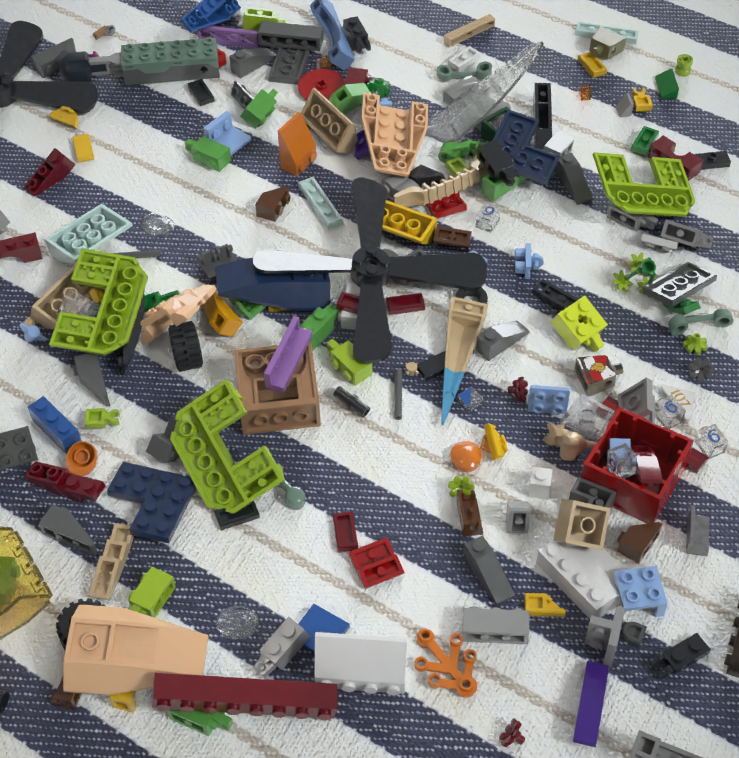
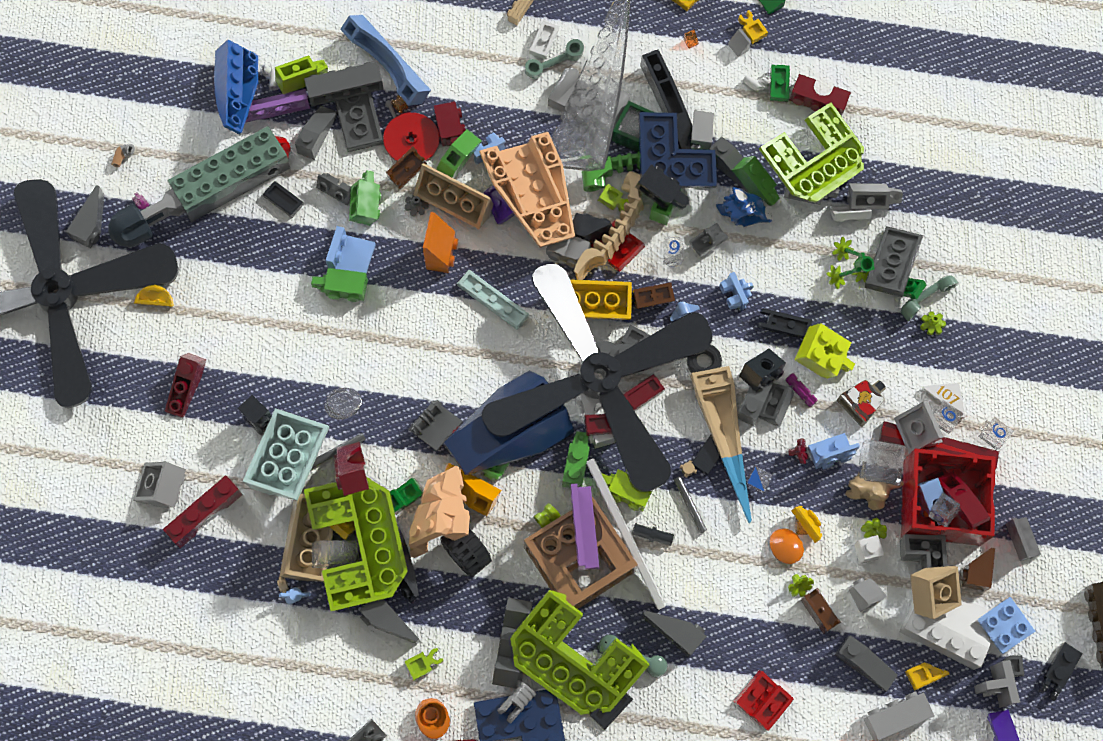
camera: 30 degrees left, 20 degrees up
blue brick [28,396,82,455] -> none
yellow tile [72,133,95,163] -> none
reddish brown slope [255,186,291,222] -> none
dark red tile [333,511,358,553] -> none
black hinge [343,16,371,53] -> none
green brick [367,78,390,99] -> none
dark grey plant [689,358,715,382] -> none
black plate [695,151,731,170] -> none
none -> black brick [237,395,272,435]
none -> dark red arch [334,442,369,496]
none -> reddish brown hinge [386,147,427,190]
none -> light grey hinge [497,682,536,724]
none -> white tile [586,459,666,609]
none -> dark grey slope [642,611,707,657]
none -> dark grey hips [689,223,728,257]
none -> blue piece [716,187,773,227]
none -> bright green hinge [732,156,780,206]
none -> black brick [739,348,786,391]
none -> white arm [742,74,771,91]
none -> dark grey slope [759,383,794,426]
none -> magenta axle [785,373,818,407]
none -> lime plant [861,518,887,540]

